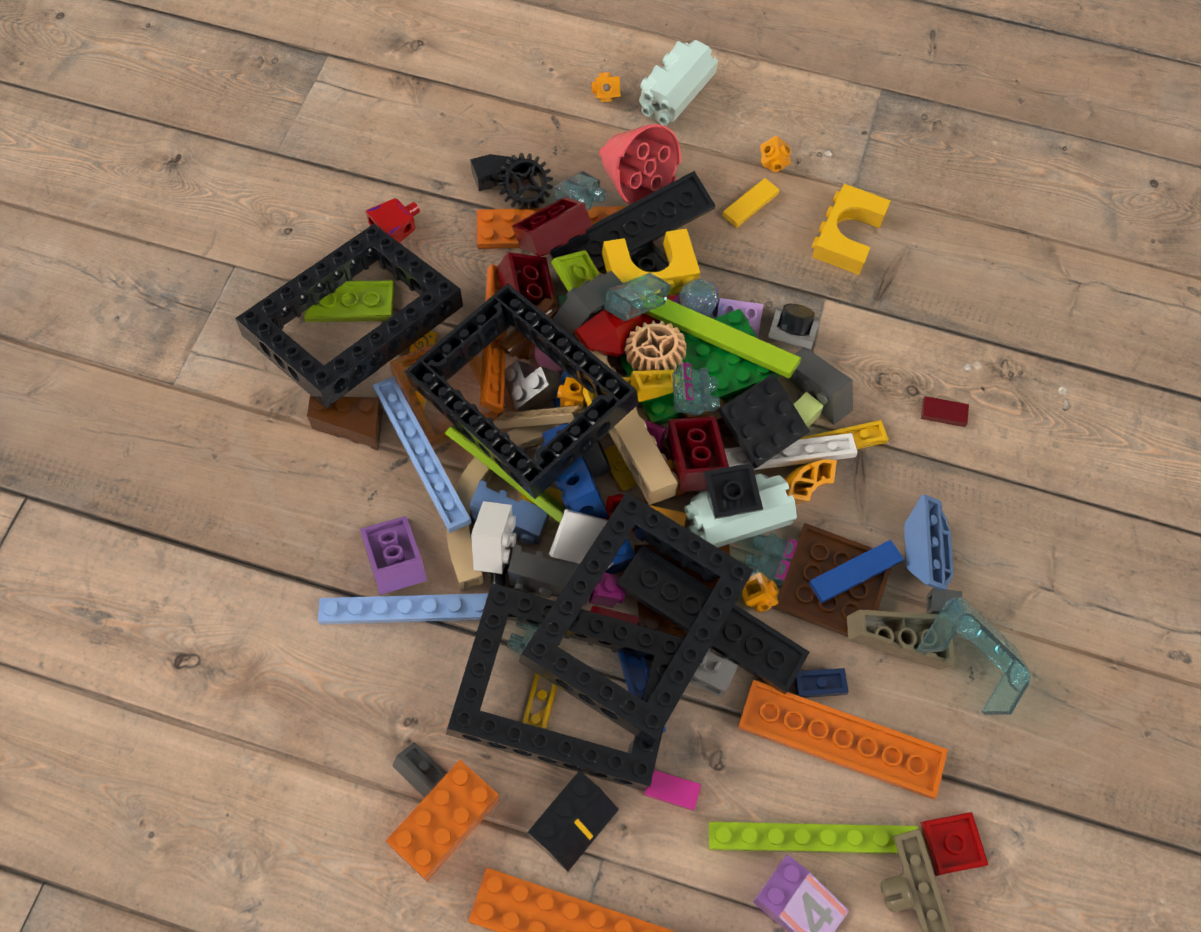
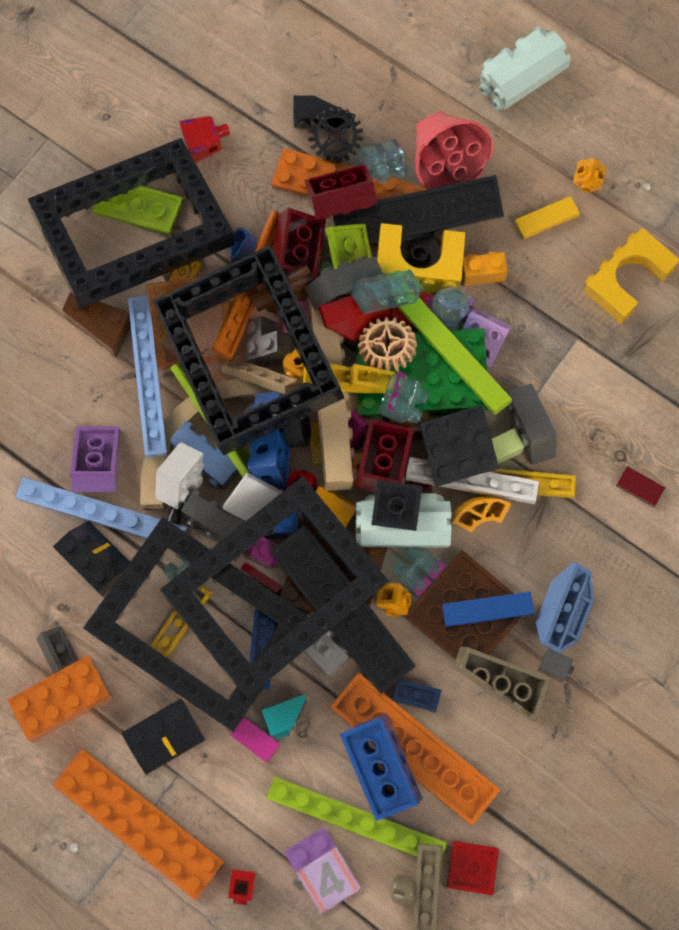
camera: 25 degrees right, 10 degrees up
light orange brick [591,72,621,102] -> none
piece [768,303,820,349] -> none
clear light blue windscreen [916,597,1031,715] -> none
none -> black slope [53,521,130,597]
none -> blue helmet [230,228,257,263]
none -> teal slope [262,694,307,740]
none -> blue brick [339,713,423,821]
none -> light orange brick [462,251,508,287]

